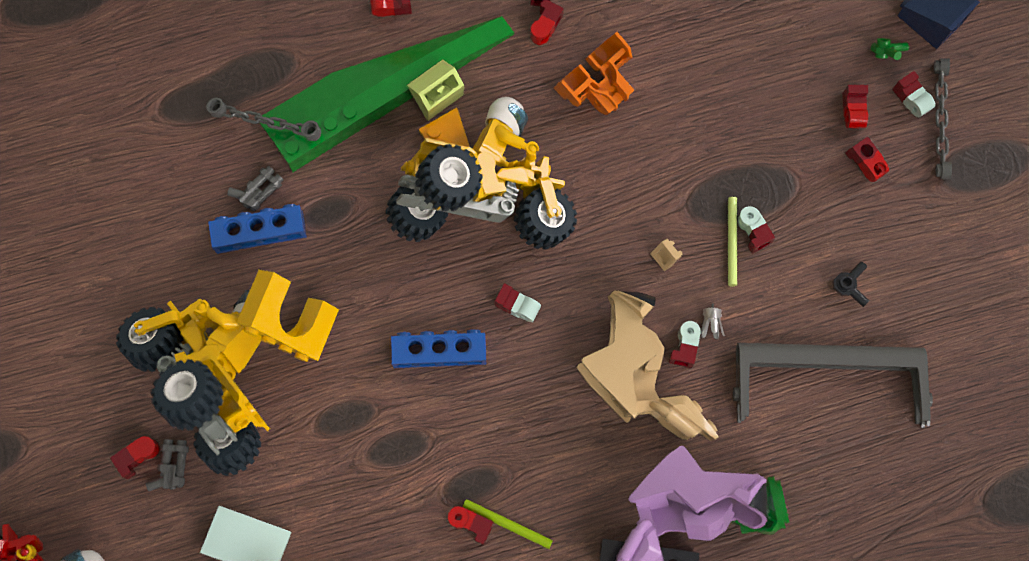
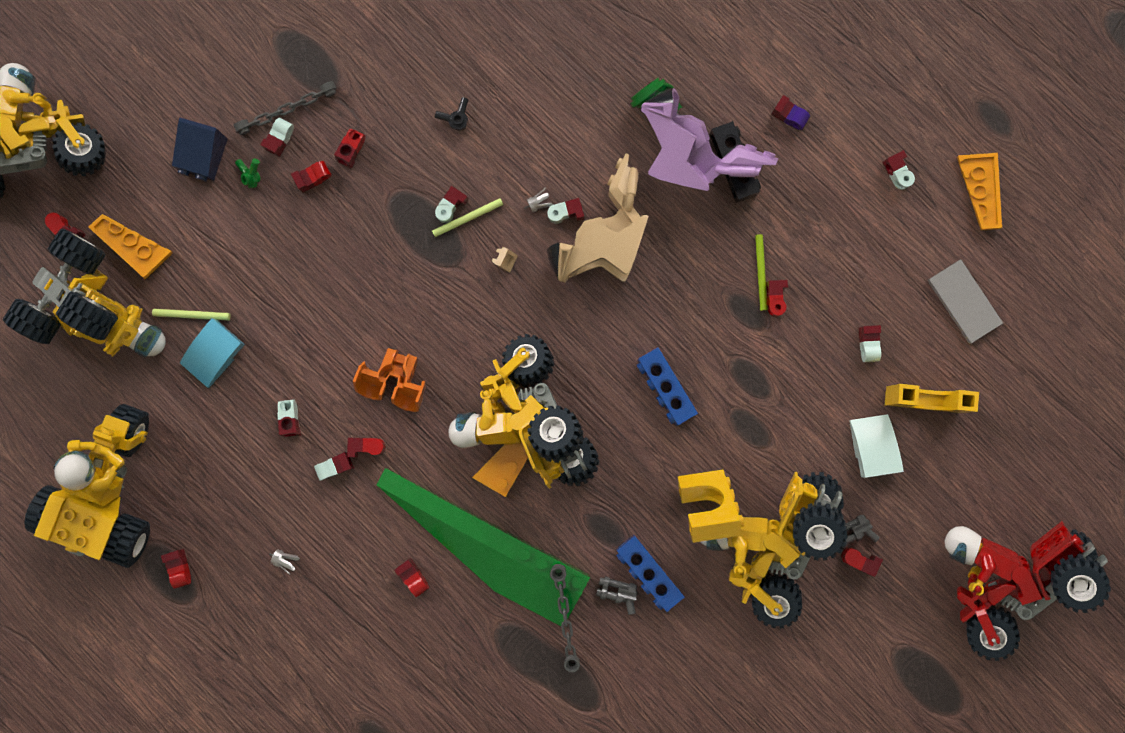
camera: 115 degrees left, 10 degrees up
yellowish green slope [407,60,464,121] -> none
leg [495,283,541,322] -> none
dark grey piece [732,343,933,428] -> none

